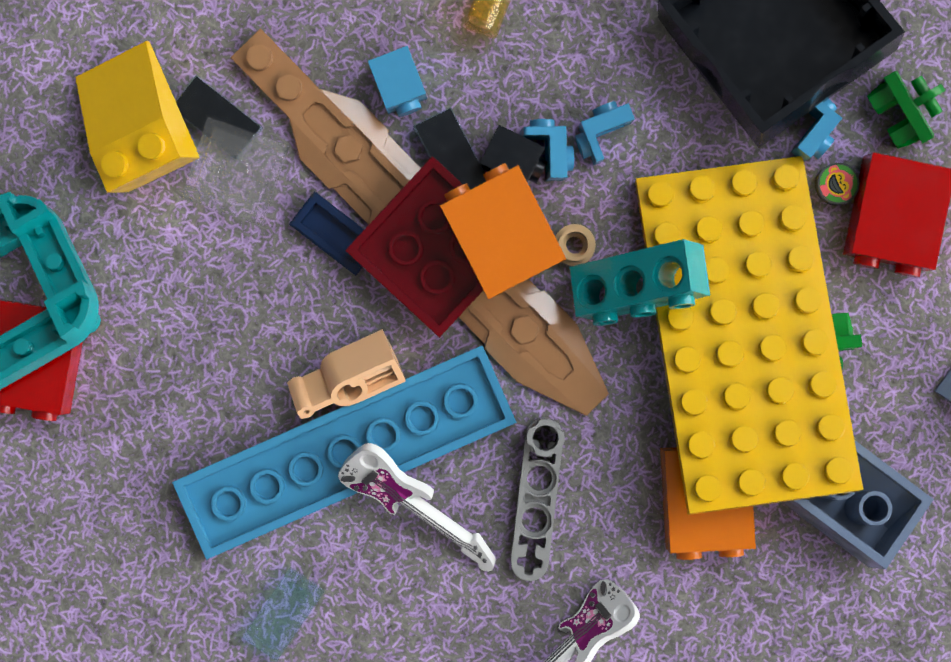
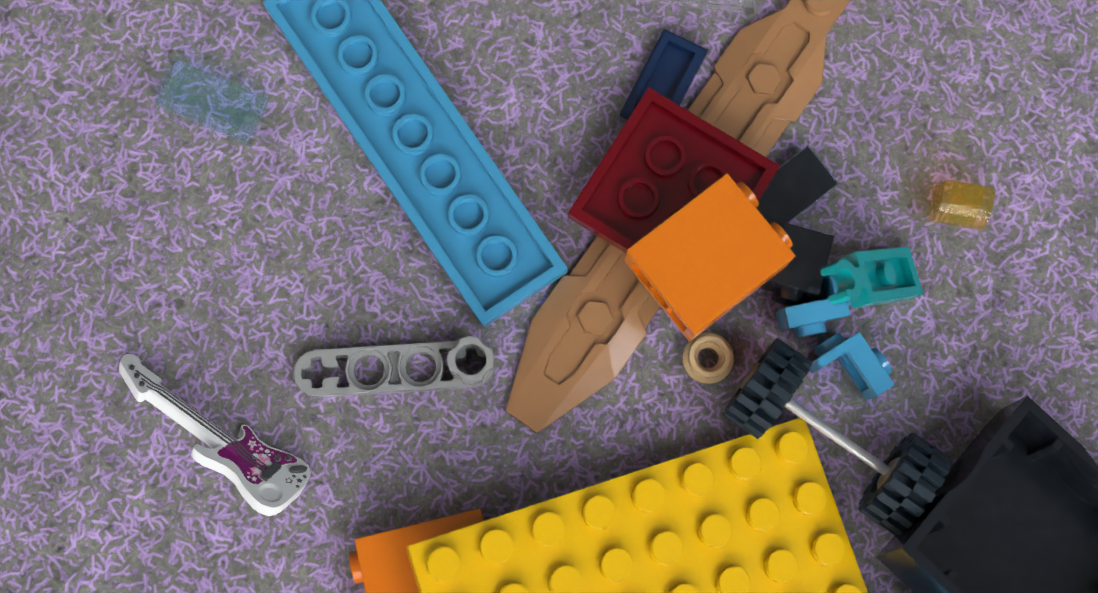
camera: 80 degrees right, 10 degrees down
light nougat piece [287,329,406,419] -> none
white piece [338,443,496,571] -> none
dark azure brick [368,46,427,117] -> none
teal brick [570,239,710,326] -> none
none -> black axle [723,338,952,536]
none -> teal plate [820,247,924,309]

